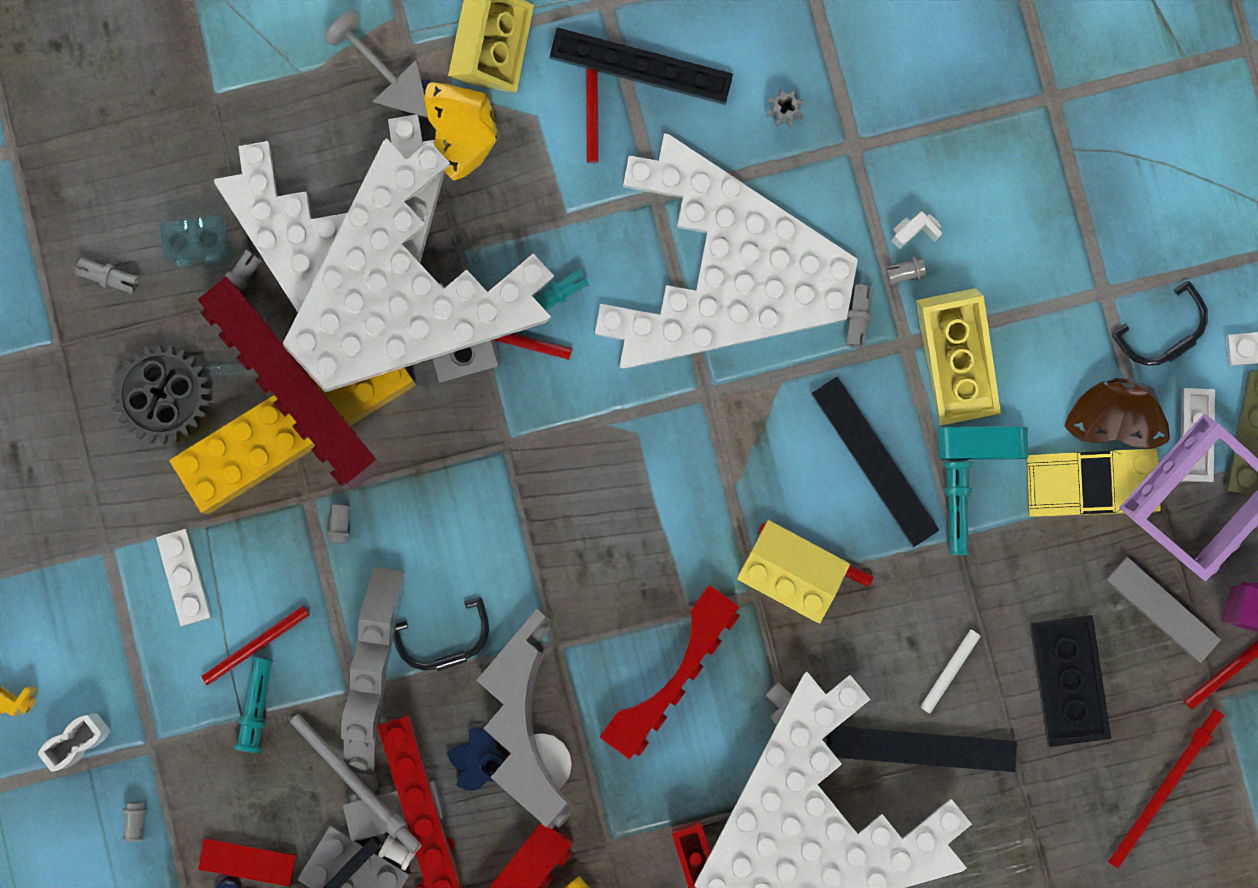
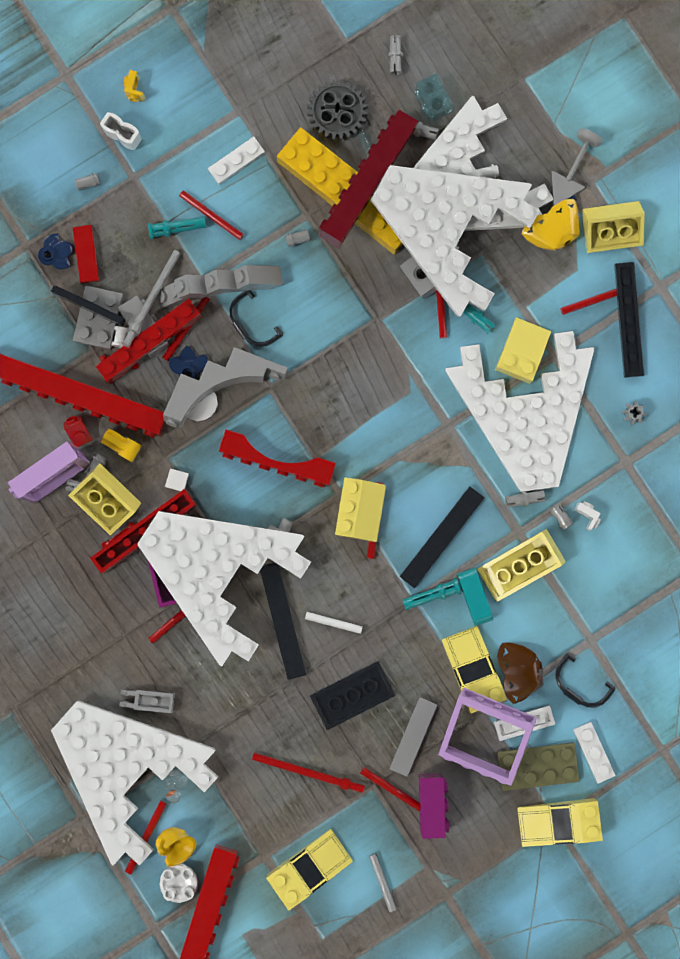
camera: 65 degrees right, 0 degrees up
none -> red bar [162,297,210,362]
none -> white tile [165,469,189,491]
none -> white pin [476,164,499,179]
none -> light yellow slope [495,317,551,384]

